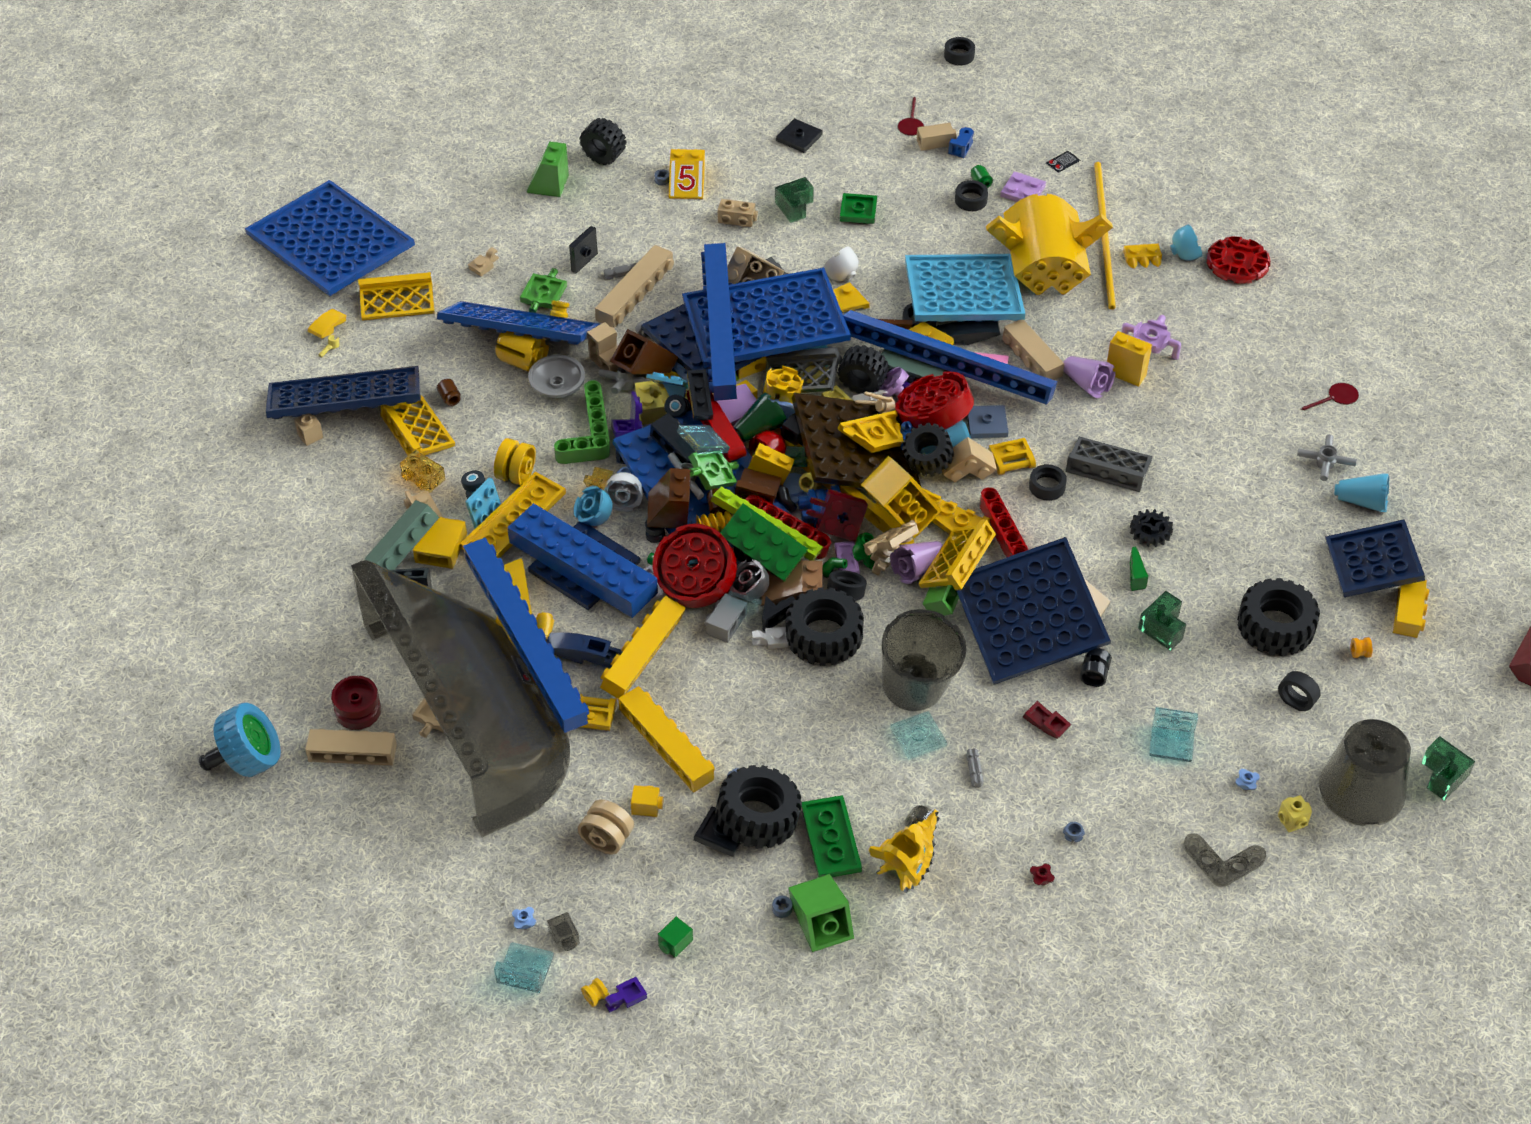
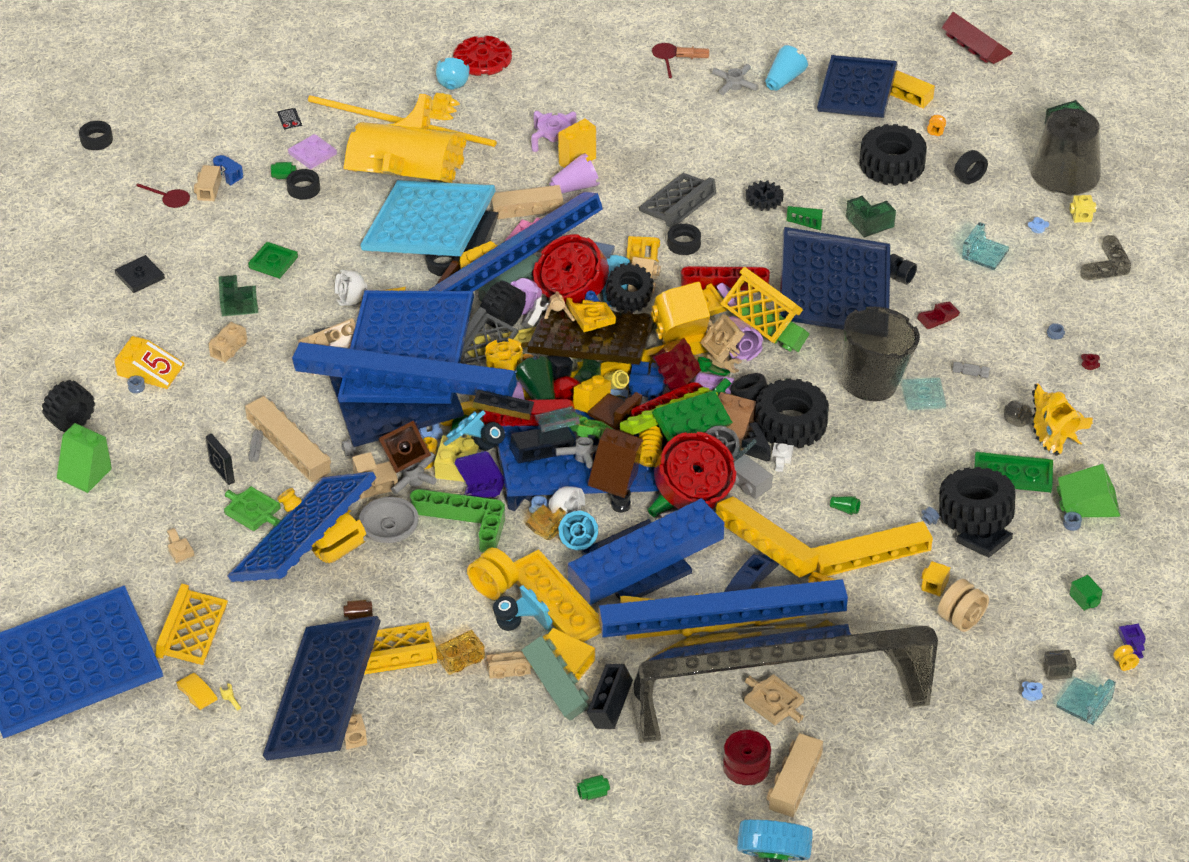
camera: 70 degrees left, 5 degrees down
none -> green brick [577,775,610,801]
none -> nougat axle [676,46,709,59]
none -> green cone [830,496,861,515]

